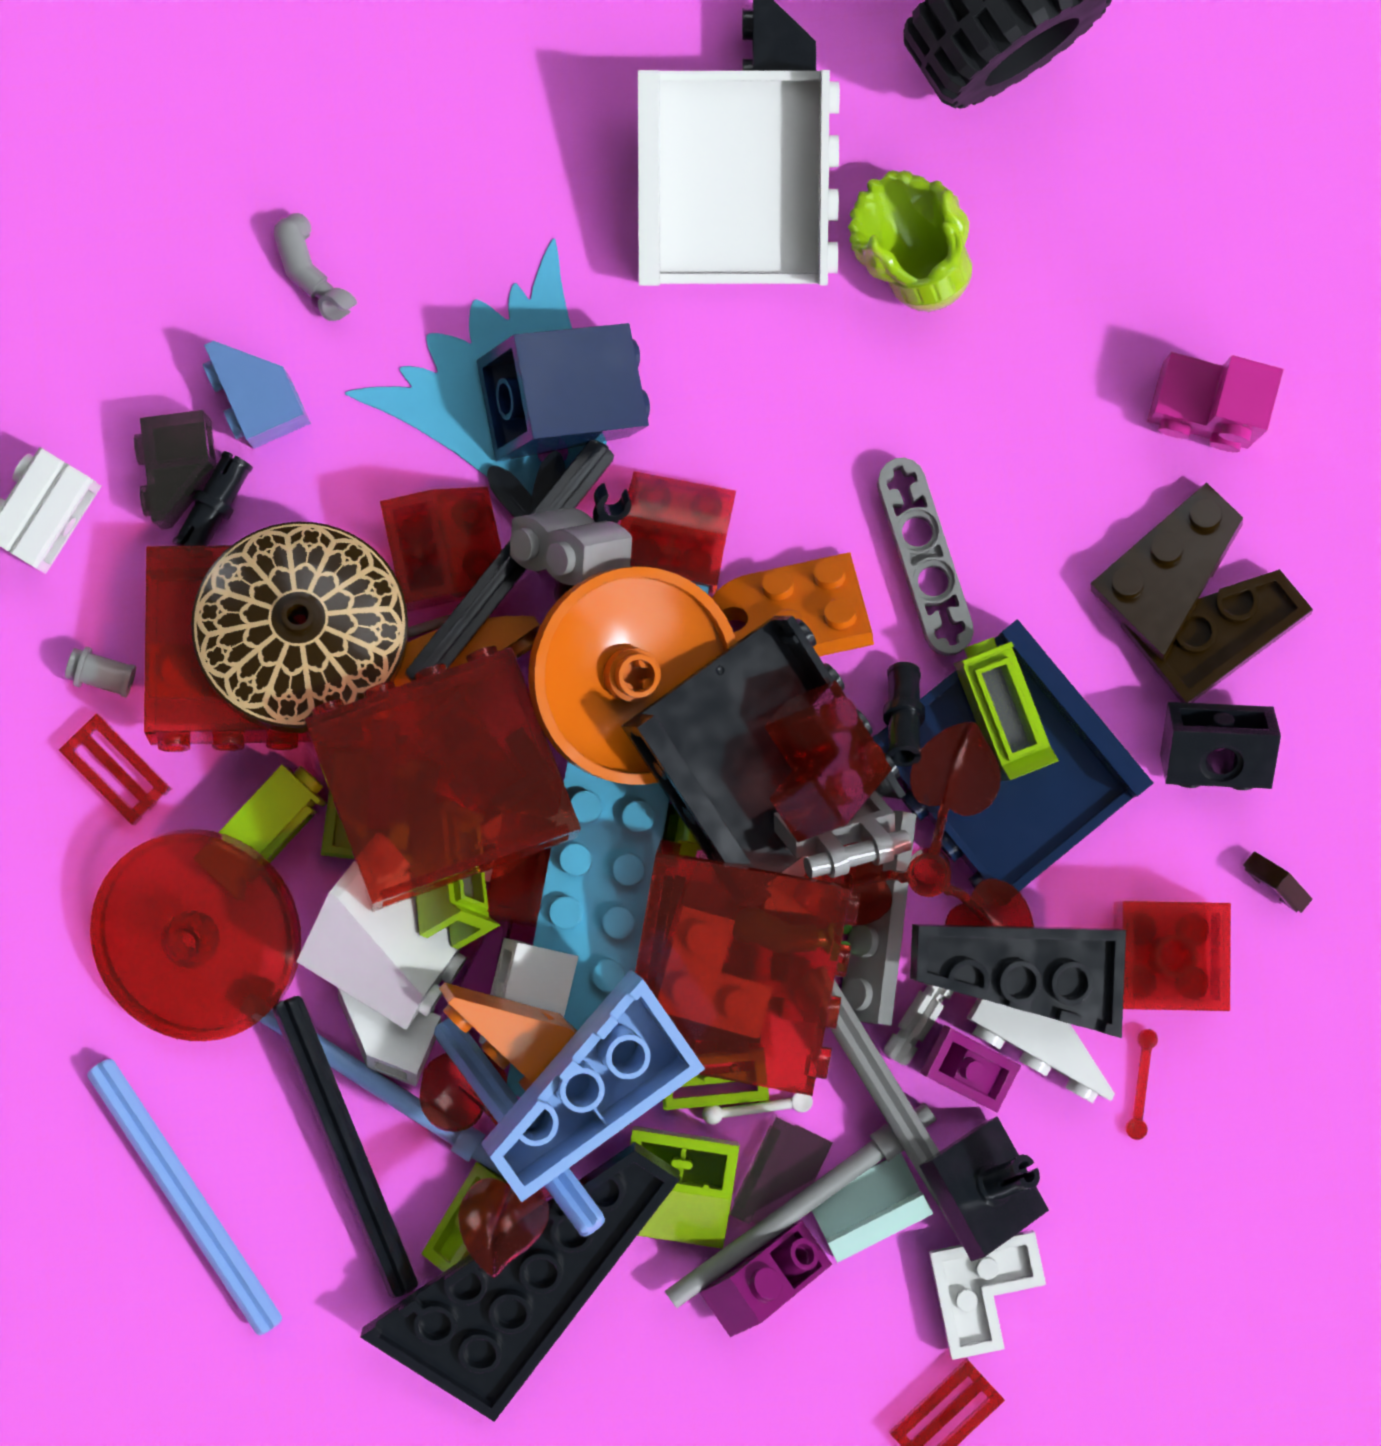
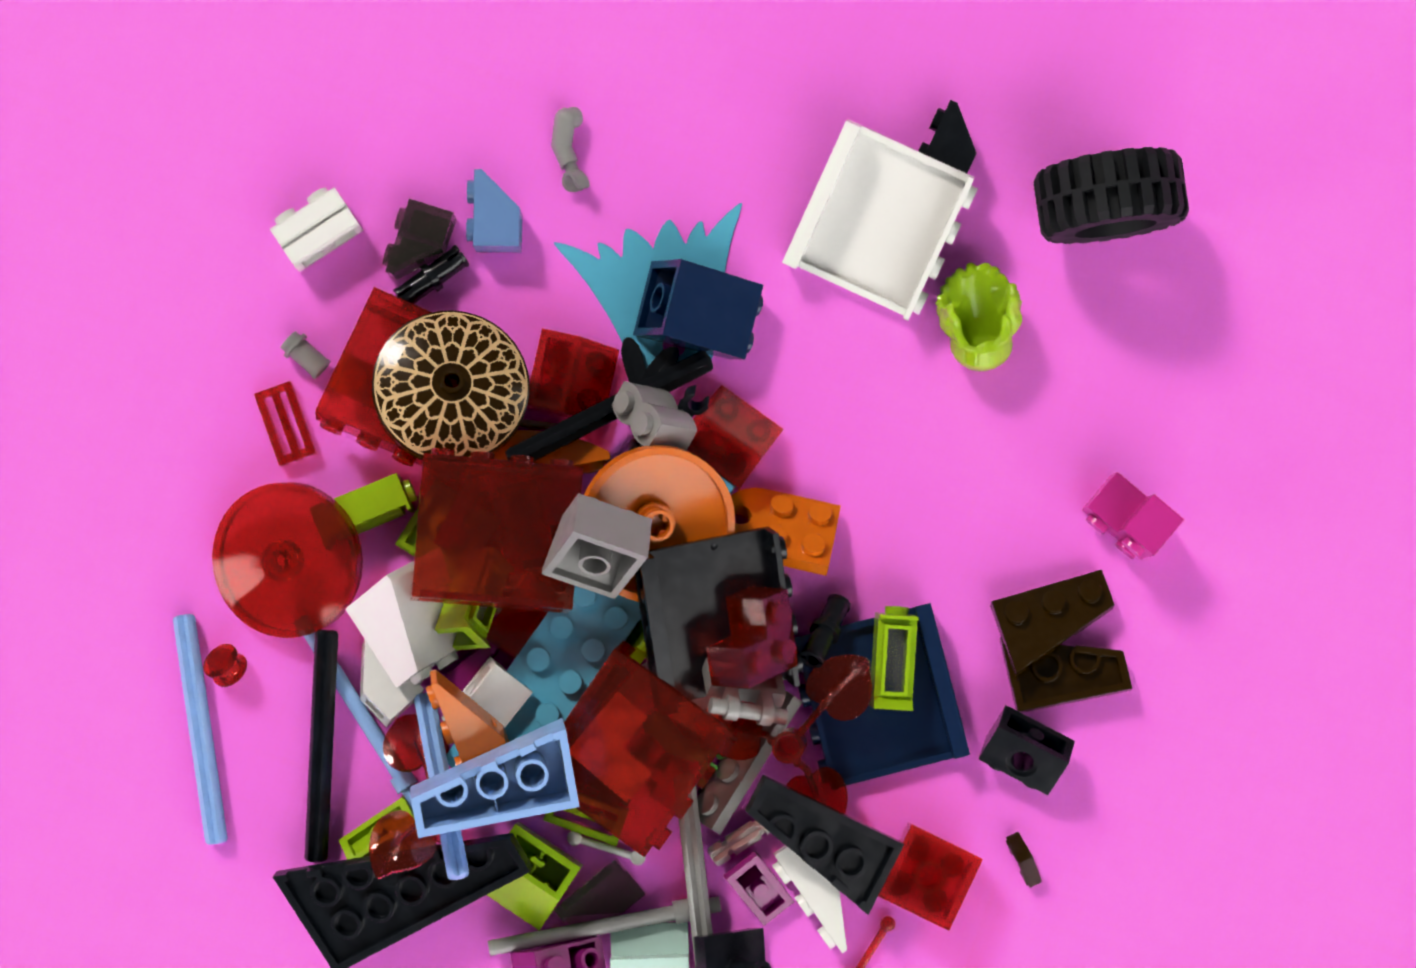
camera: 20 degrees right, 0 degrees up
light grey beam [877,458,974,656] -> none
none -> clear red wheel [203,644,247,687]
none -> light grey slope [542,493,652,599]

